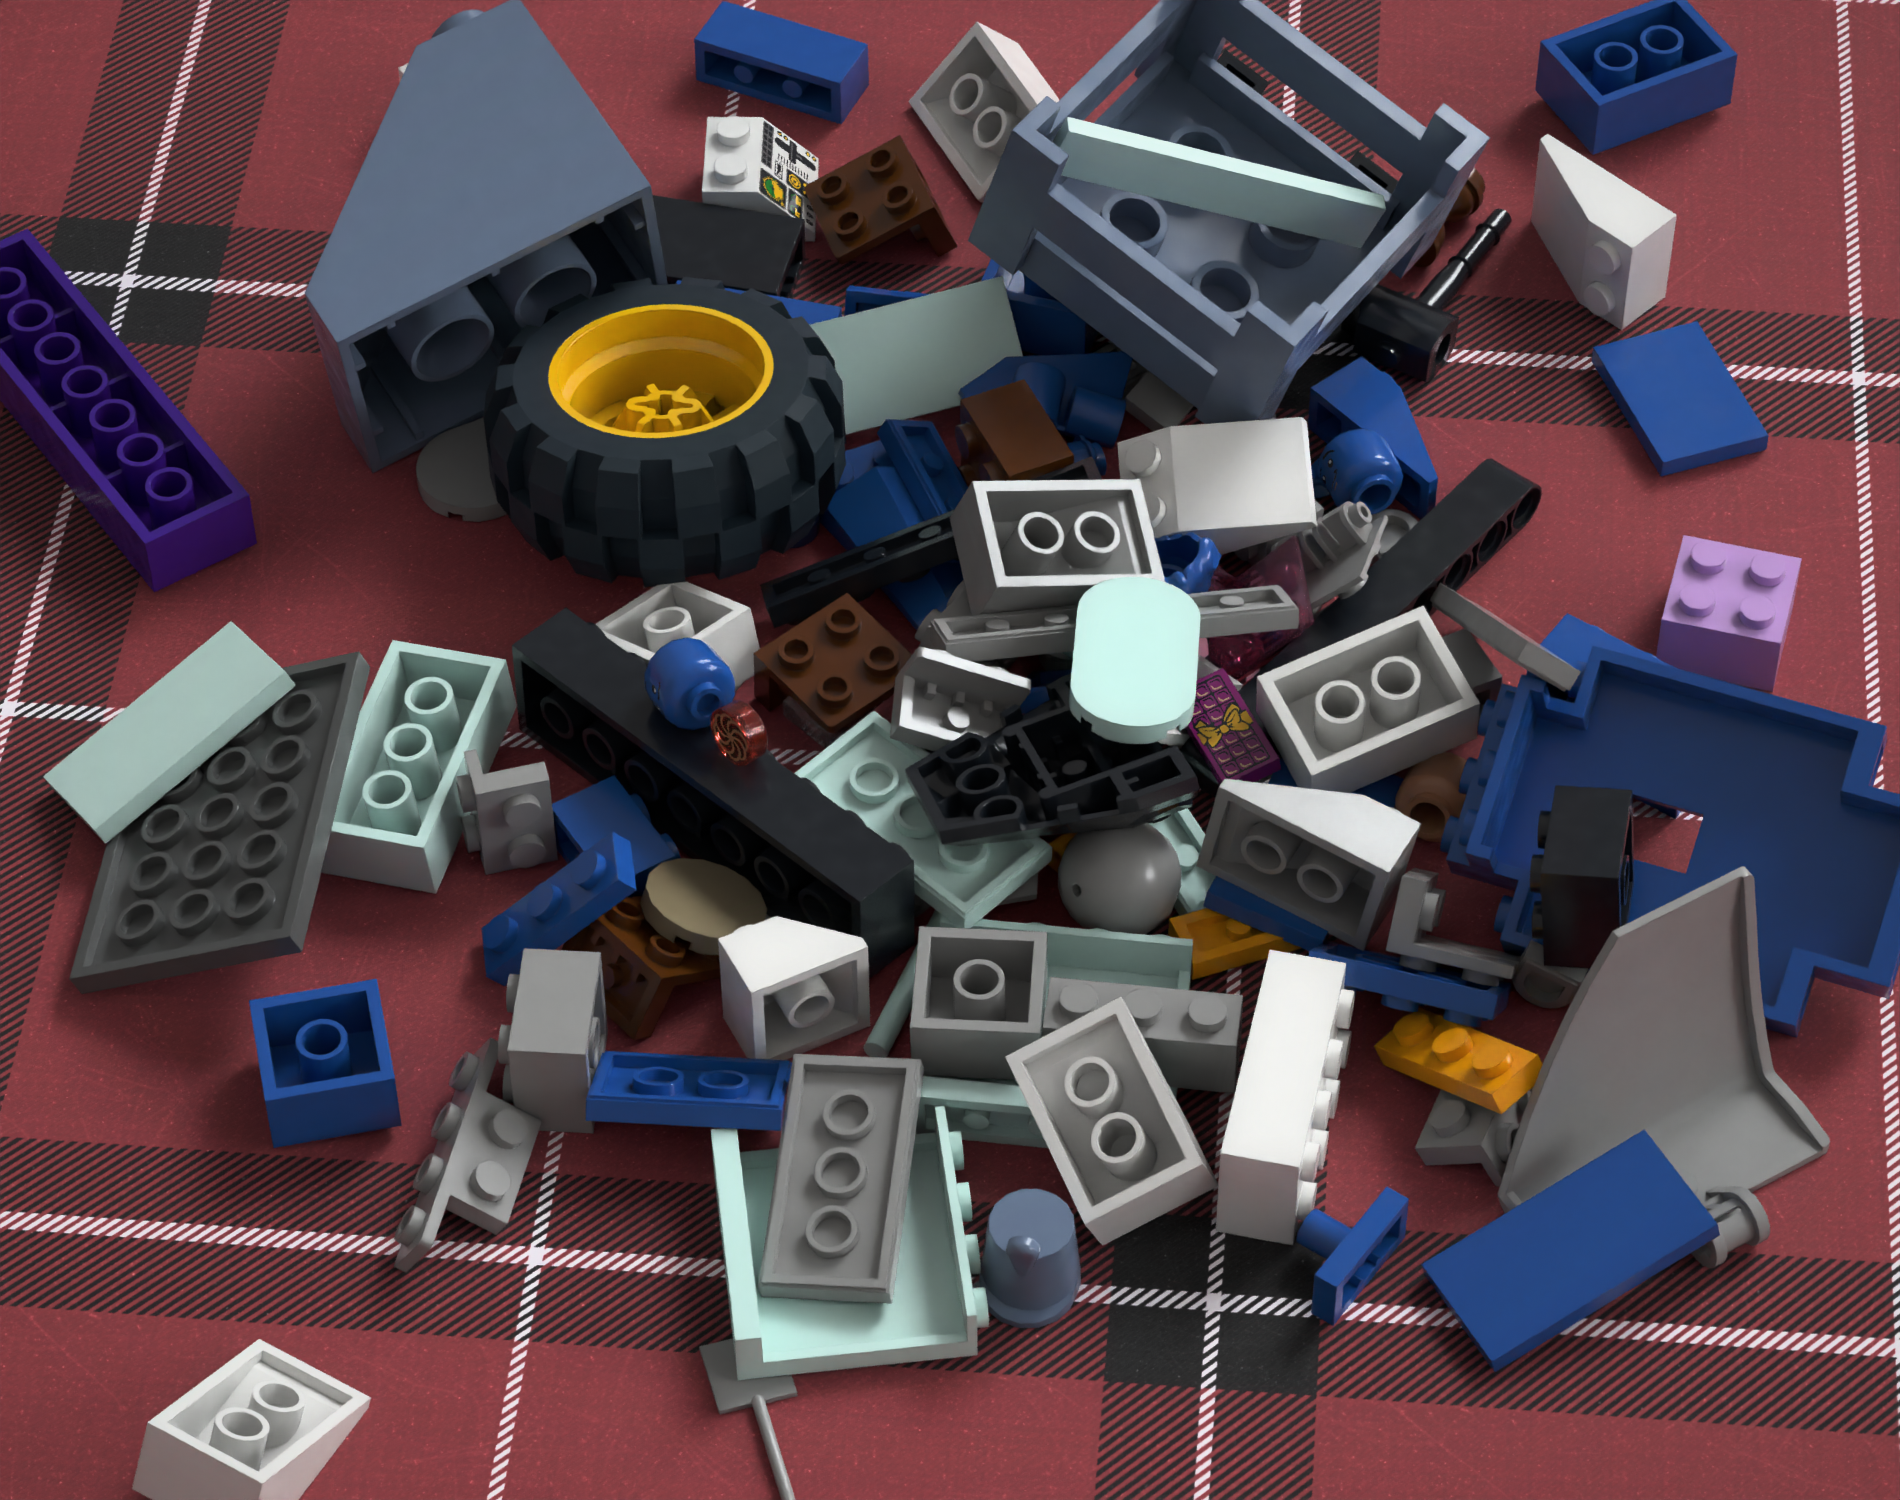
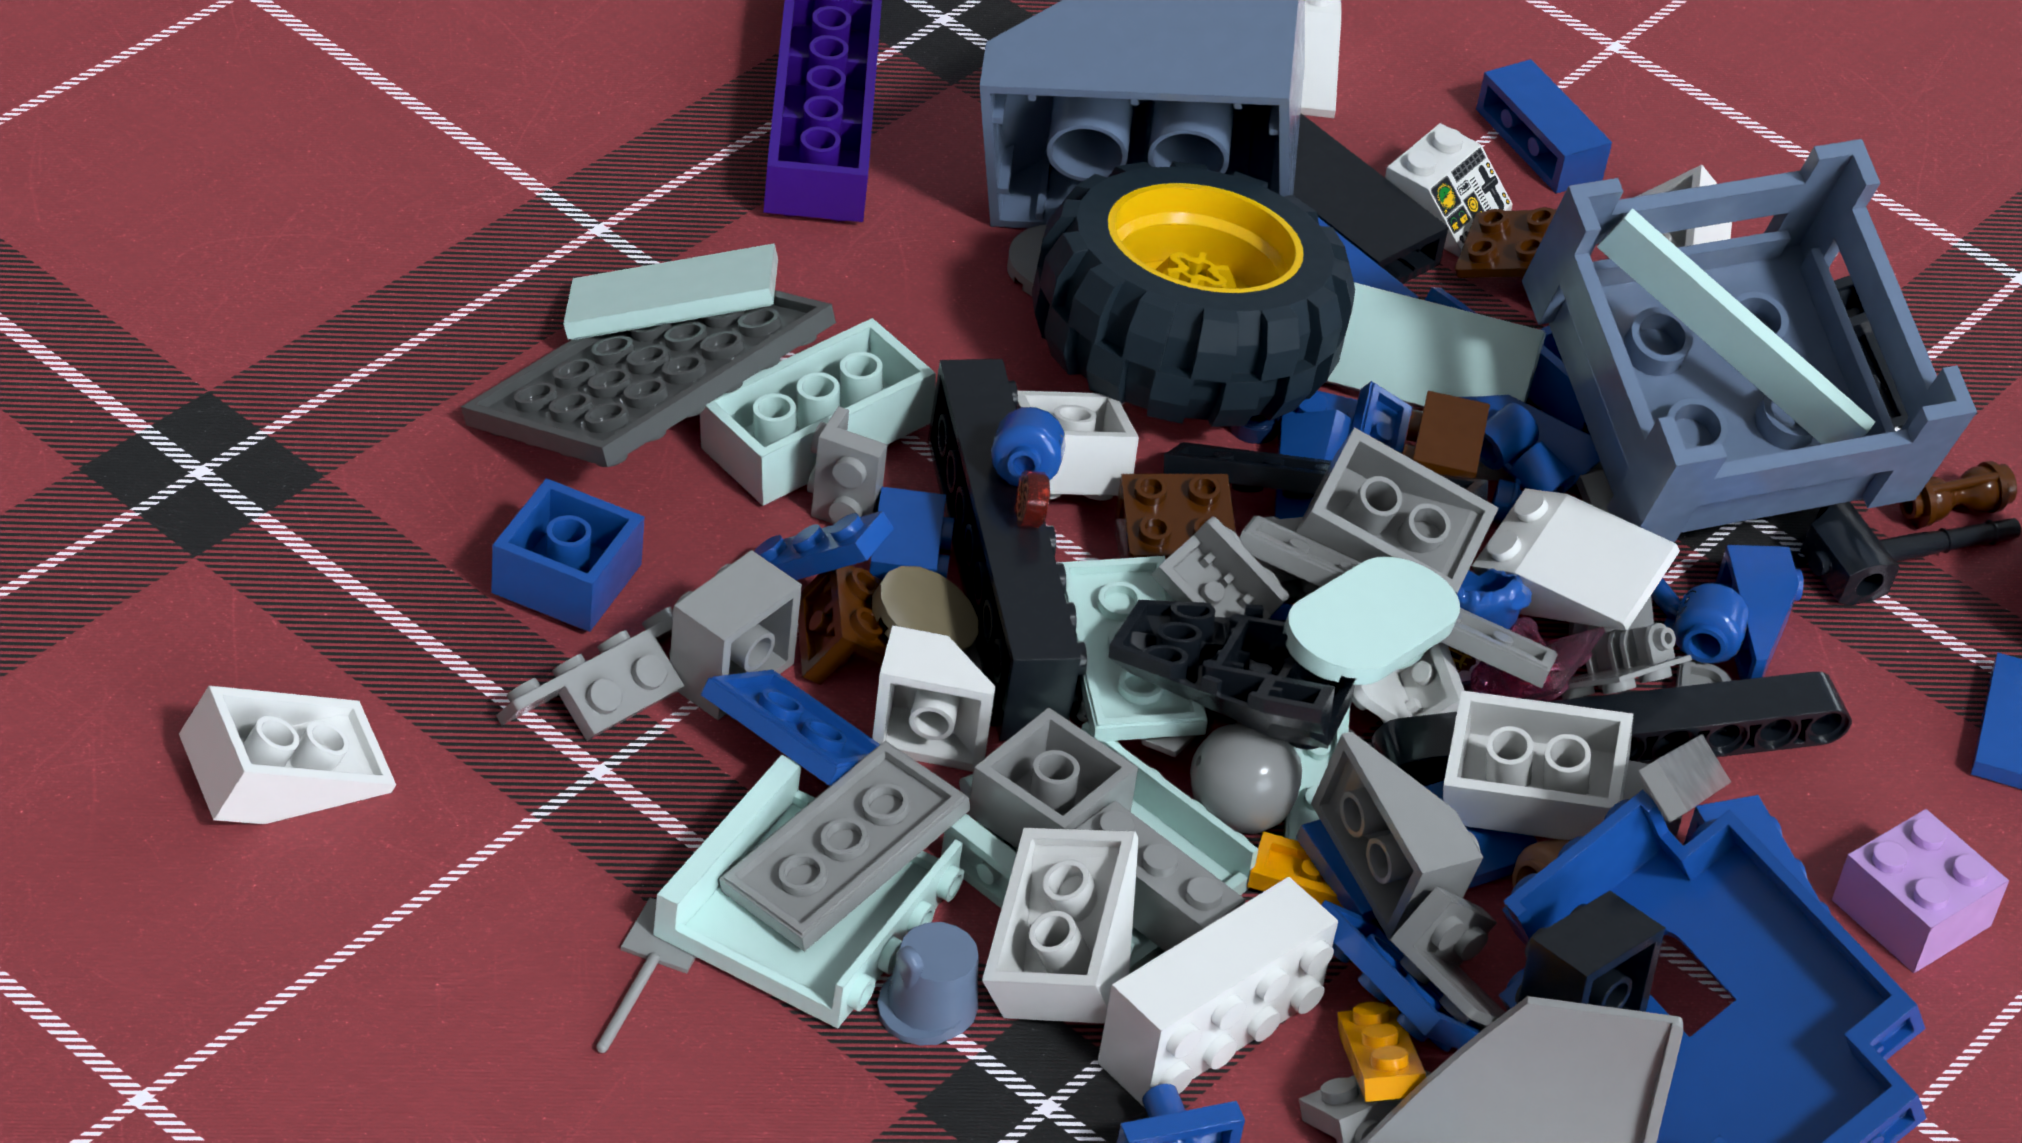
camera: 30 degrees right, 5 degrees down
magenta tile [1185,668,1281,785] -> none

